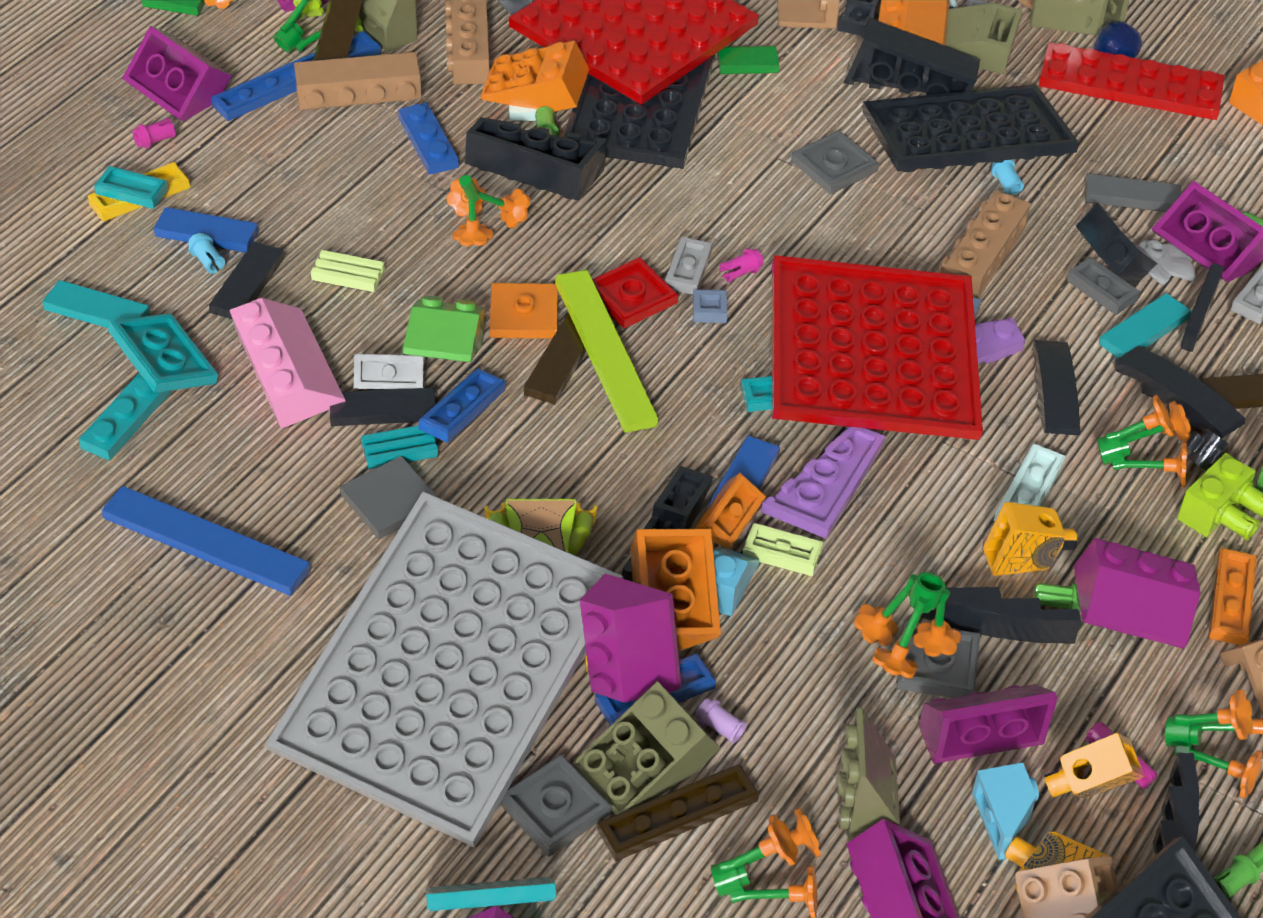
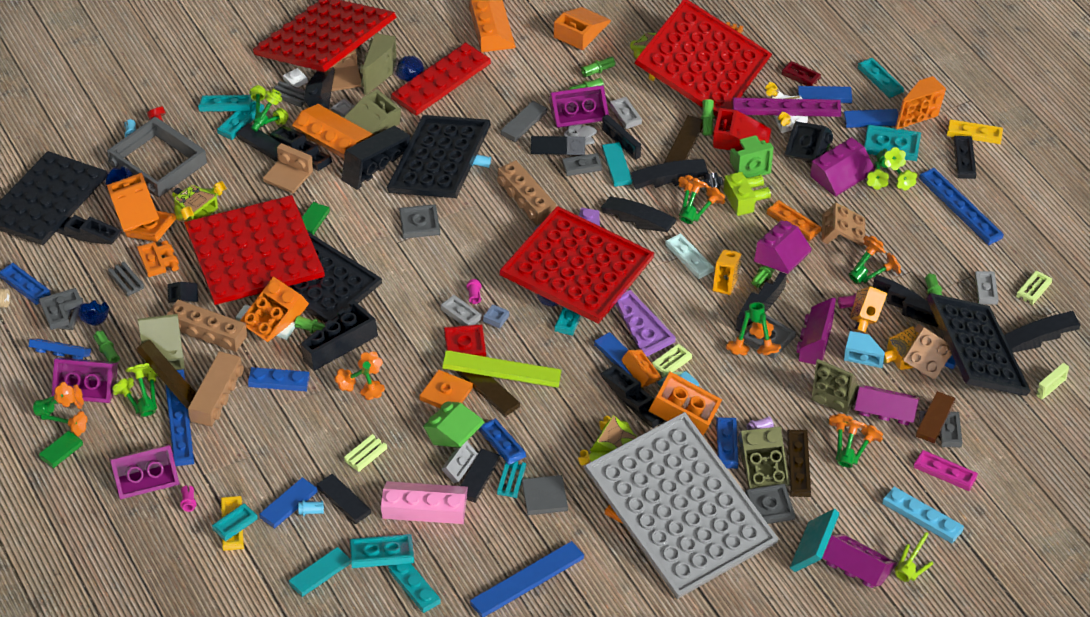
camera: 60 degrees left, 0 degrees up
magenta slope [580,573,681,702] -> none

